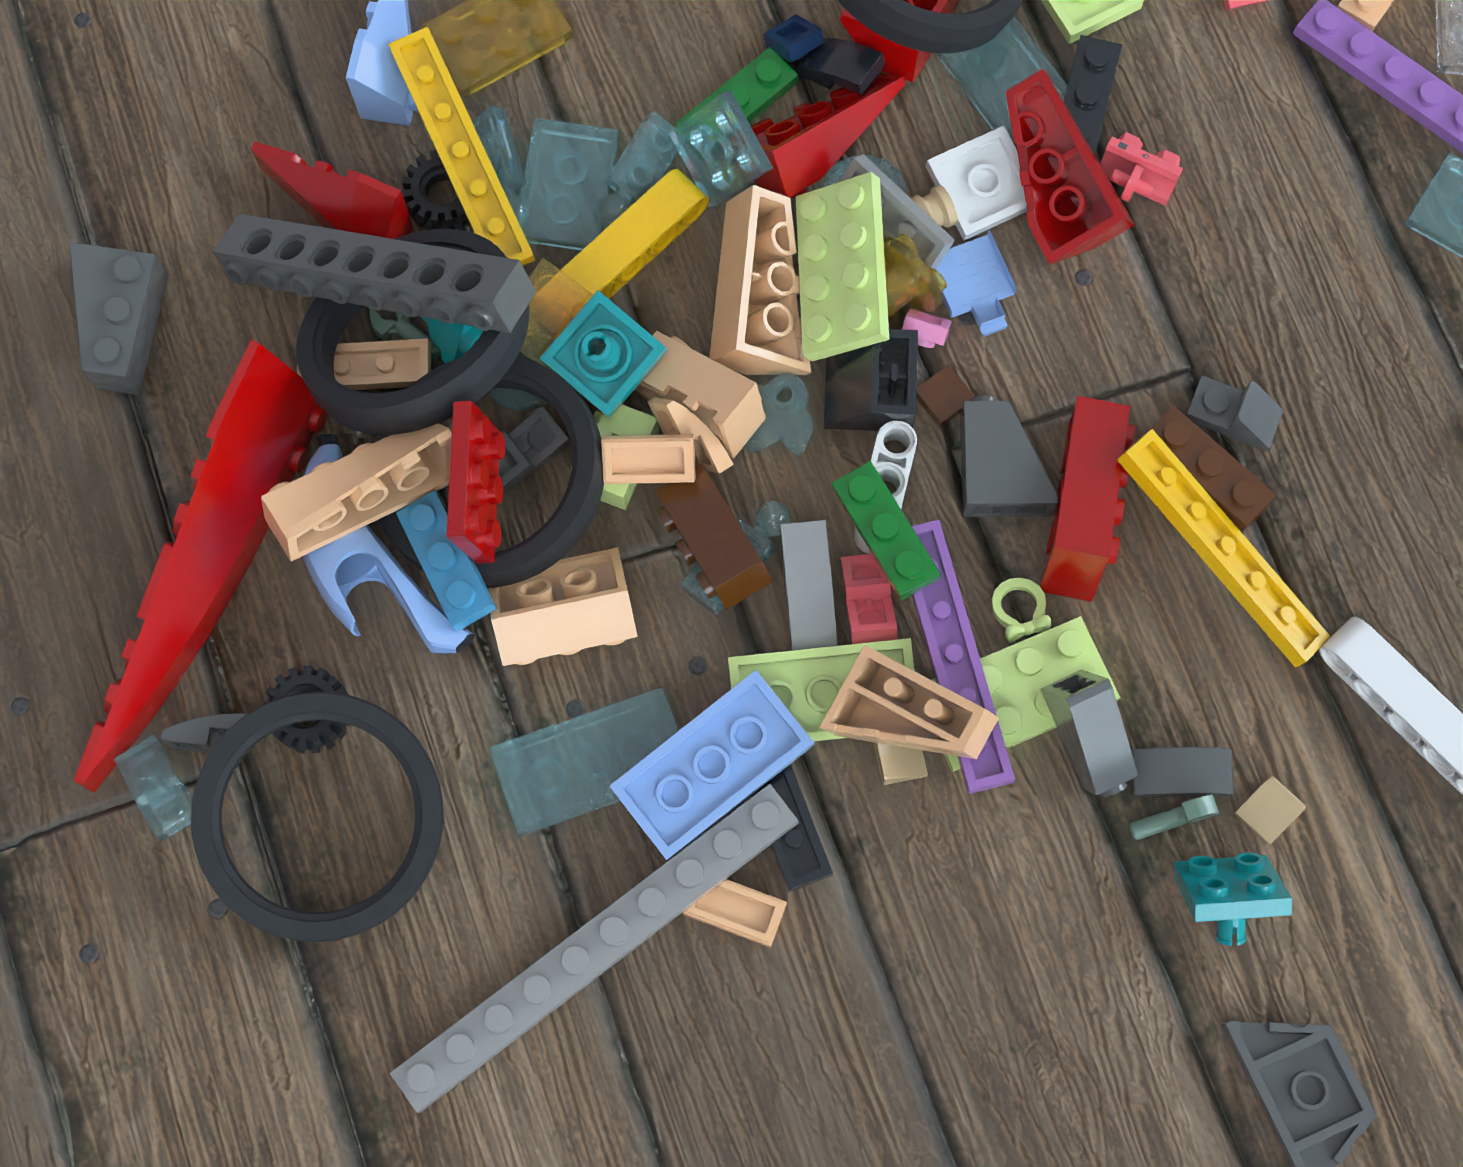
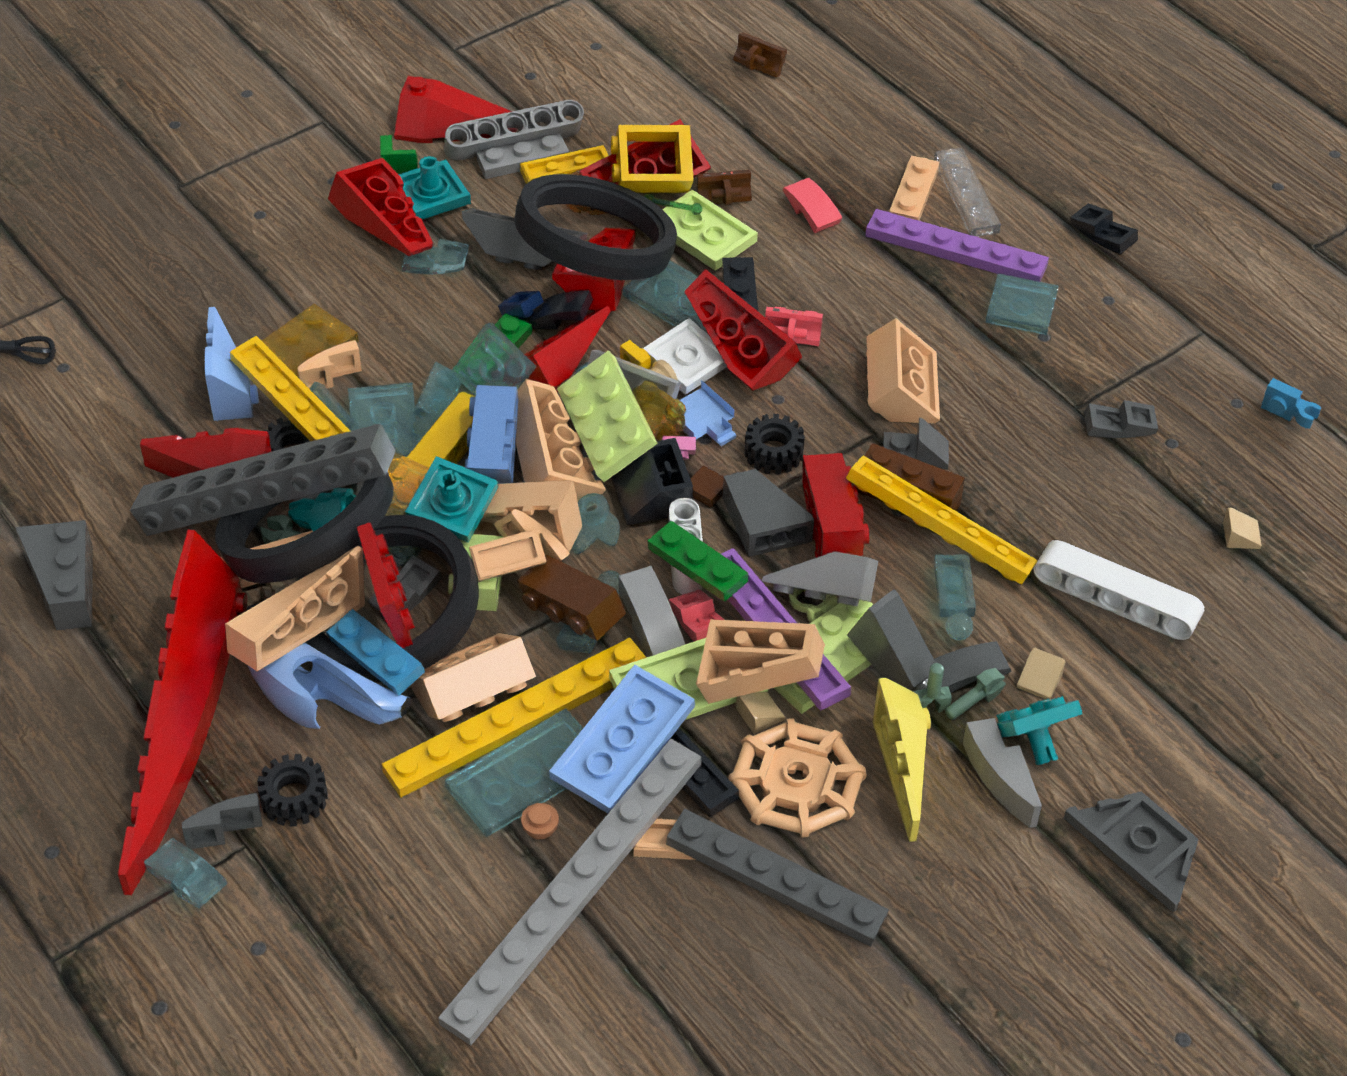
camera: 20 degrees left, 25 degrees down
black tyre [191,692,444,942] -> none
none -> light nougat slope [297,340,362,392]
none -> yellow plate [382,637,647,798]
none -> medium blue wedge [465,385,519,484]
none -> nougat plate [521,803,559,840]
none -> yellow plate [620,340,651,369]
none -> dark grey plate [666,808,889,947]
none -> light nougat plate [728,718,867,838]
none -> black tyre [744,413,805,475]
none -> light grey slope [762,552,878,606]
none -> light nougat slope [866,318,940,424]
none -> light yellow wedge [873,678,931,842]
none -> sand green bar [913,663,952,713]
none -> clear light blue plate [934,555,976,640]
none -> light grey slope [962,718,1042,828]

